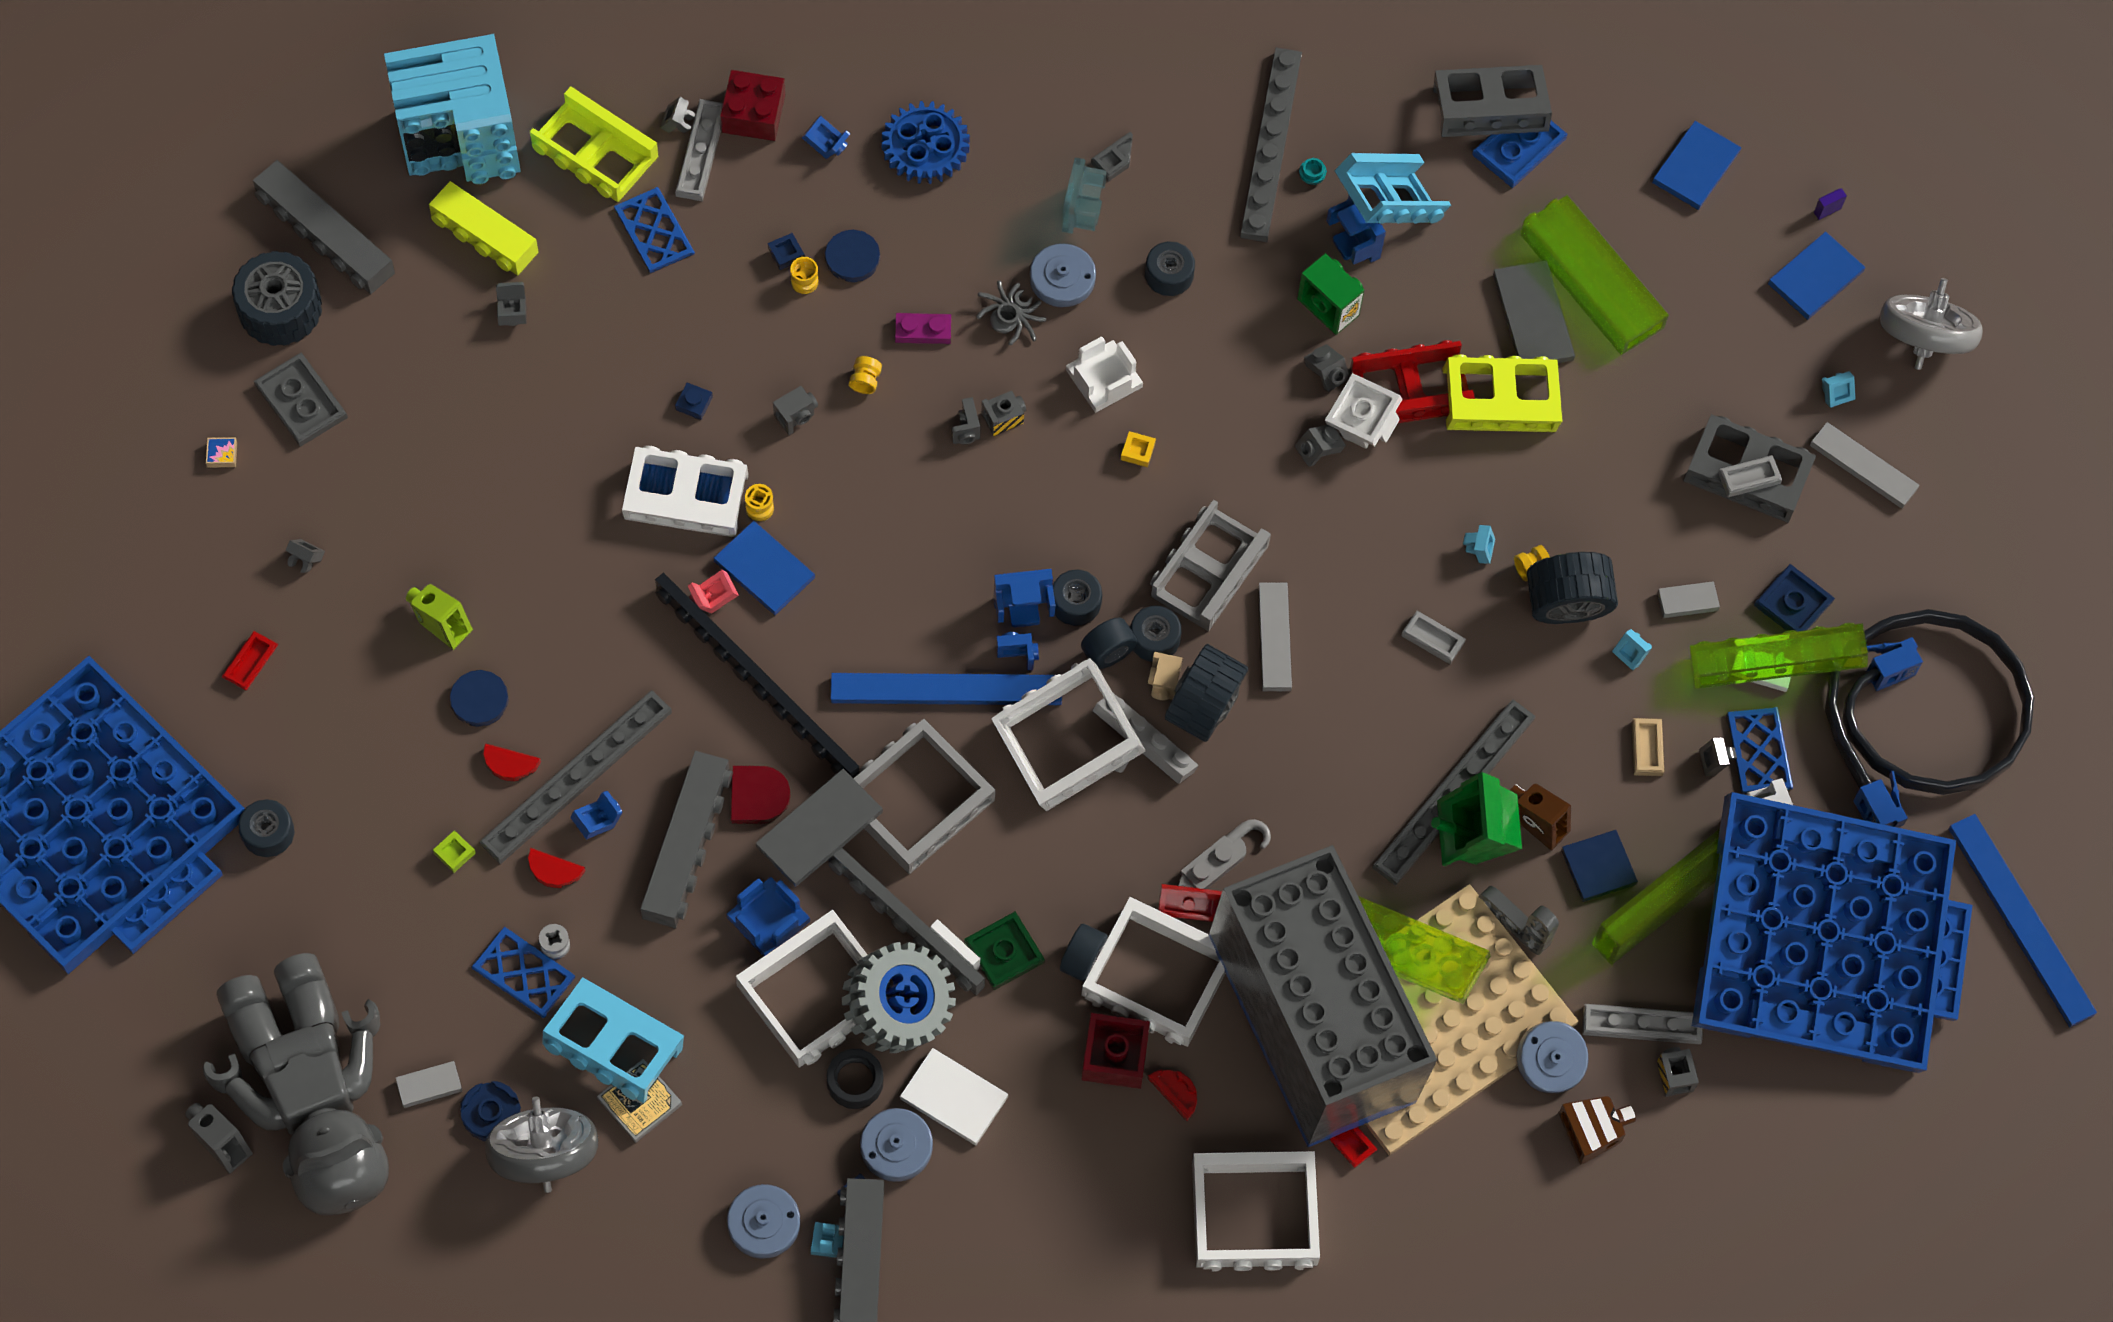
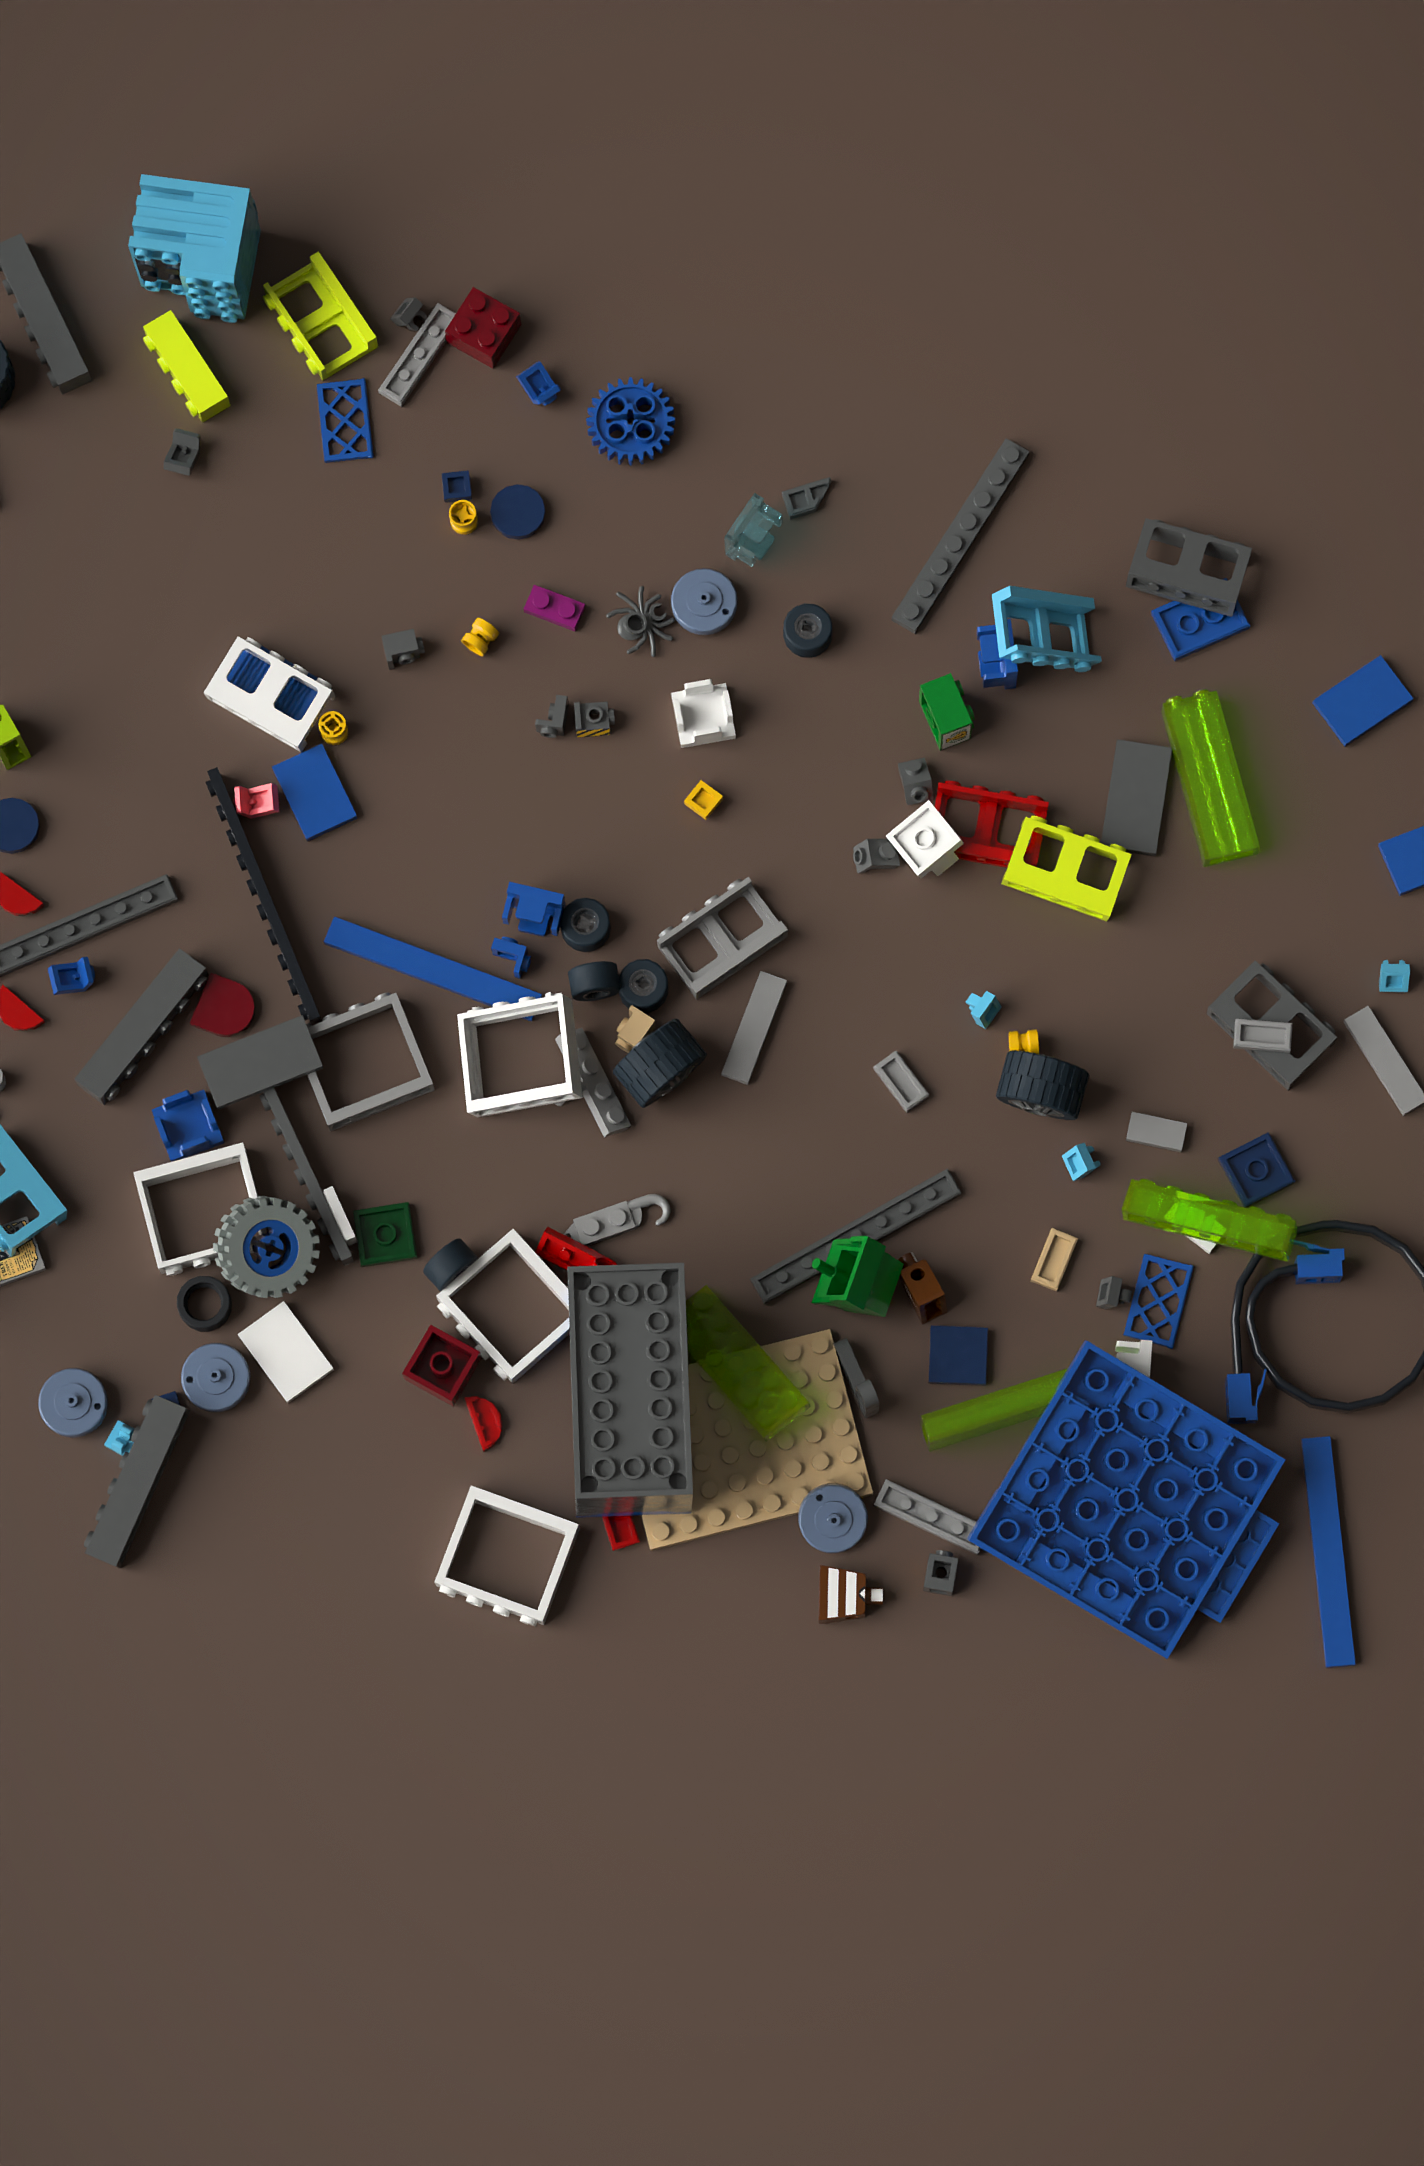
camera: 30 degrees right, 10 degrees up
dark blue plate [675,383,713,420] -> none
teal plate [1299,158,1327,185] -> none

